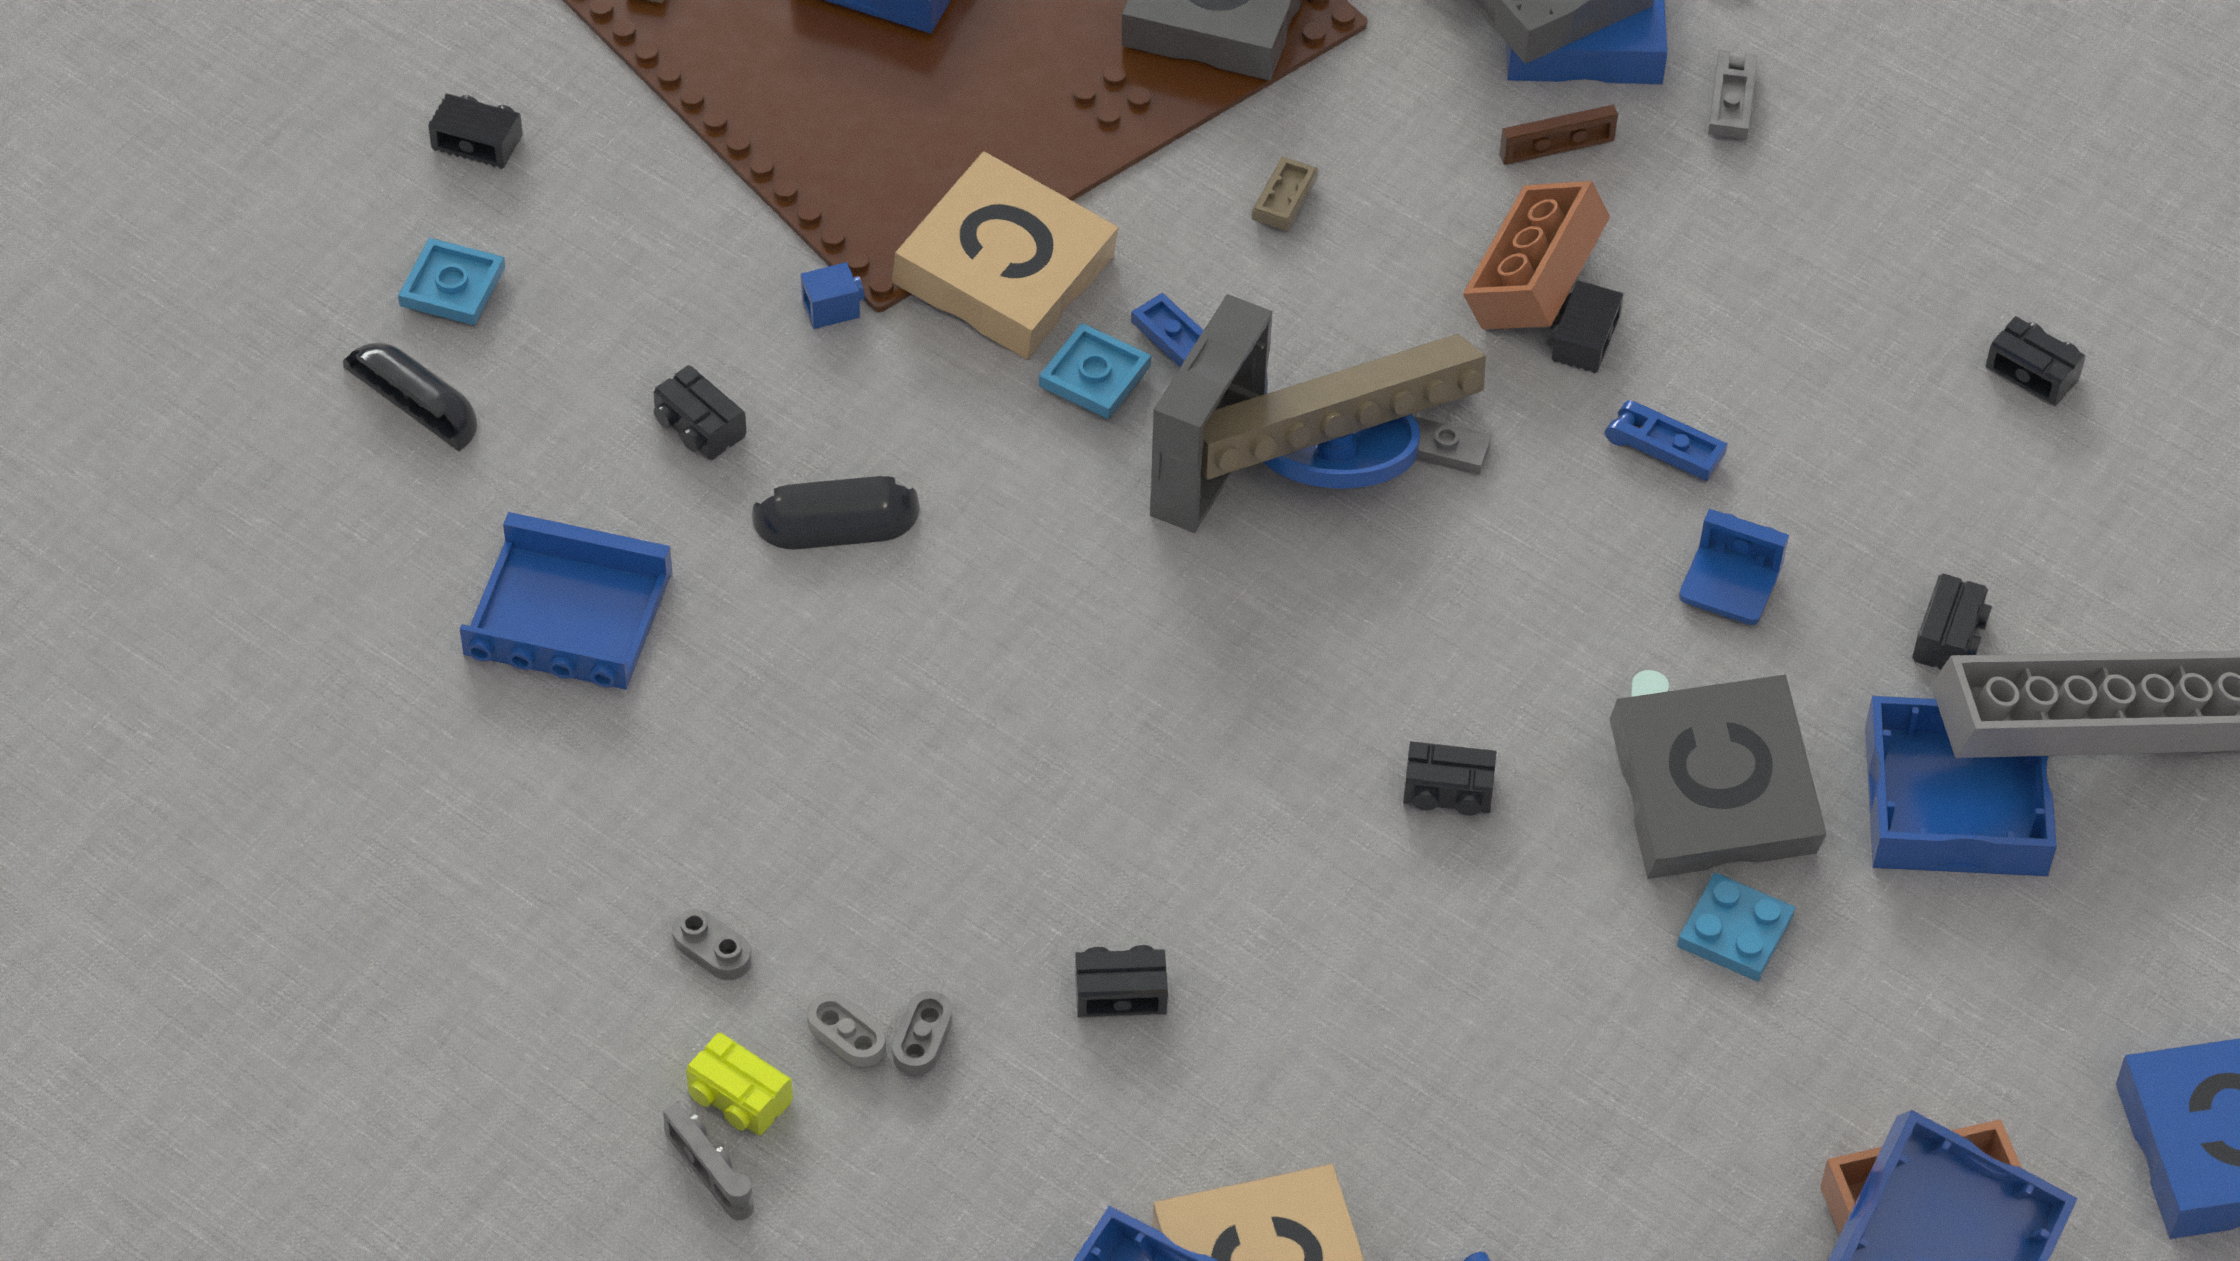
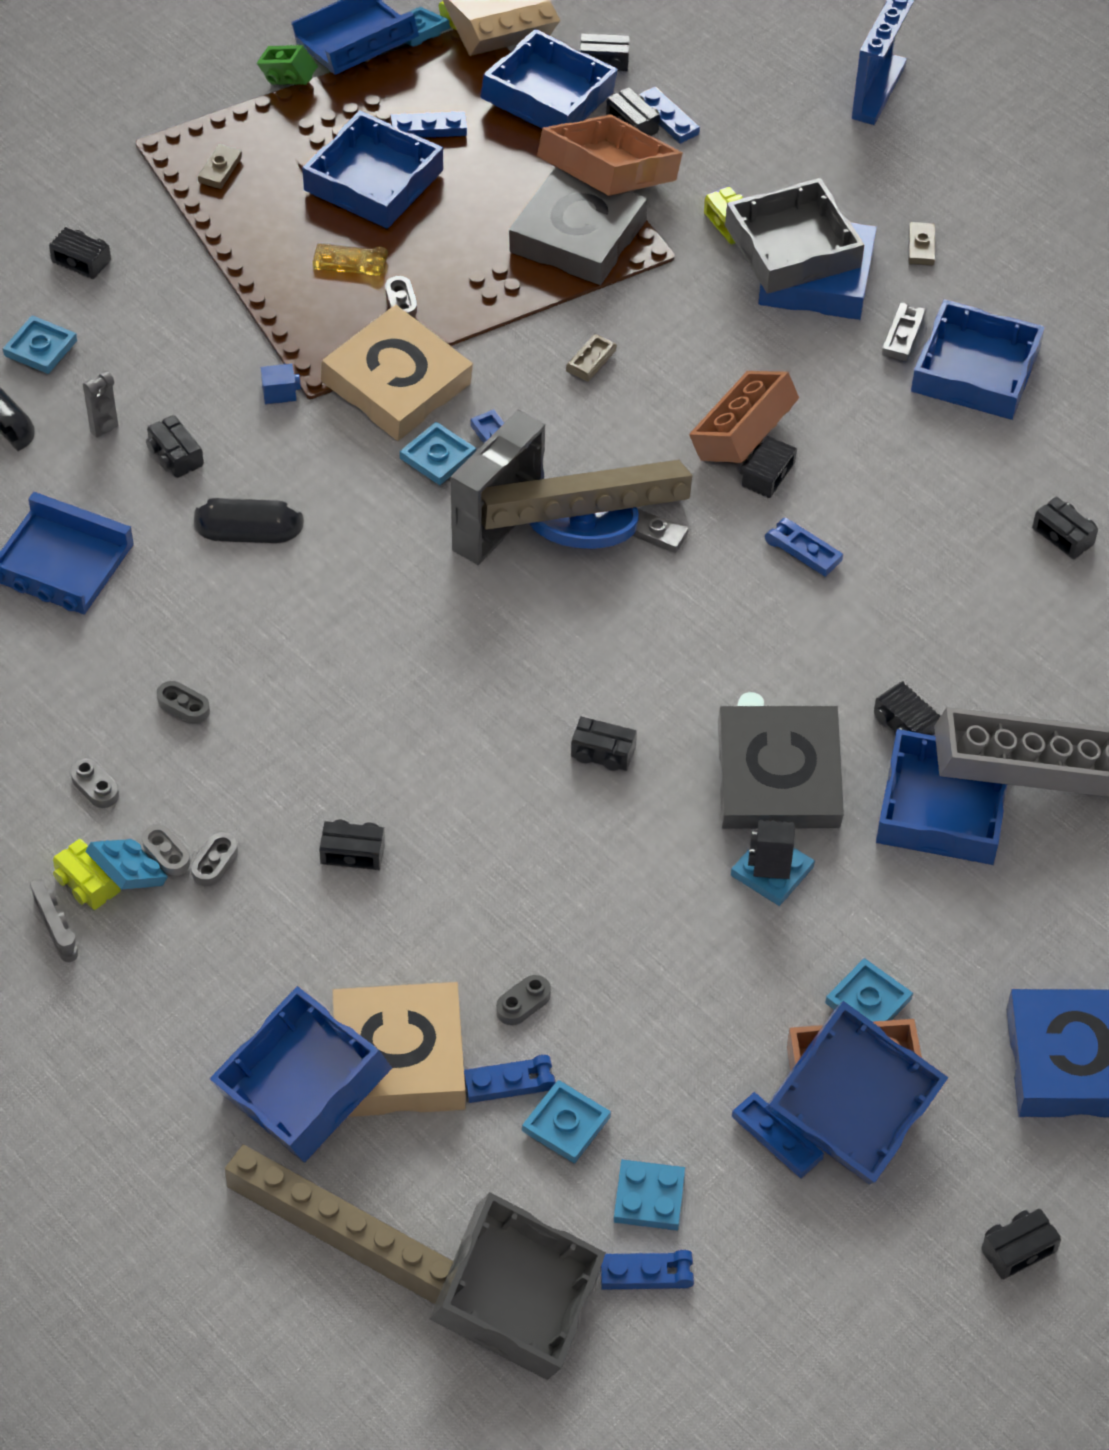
camera: 10 degrees right, 0 degrees up
reddish brown tile [1499,104,1618,165] -> none
blue bracket [1679,508,1789,625] -> none
black brick [1912,573,1992,670] -> none
none -> flat silver plate [83,370,118,438]
none -> dark azure plate [85,839,168,890]
none -> dark grey plate [157,681,210,723]
none -> clear yellow plate [312,243,388,276]
none -> plate [385,276,417,317]
none -> dark grey plate [496,975,551,1025]
none -> black brick [748,819,795,879]
none -> dark azure plate [825,958,913,1022]
none -> black brick [874,681,940,736]
none -> blue tile [911,299,1045,420]

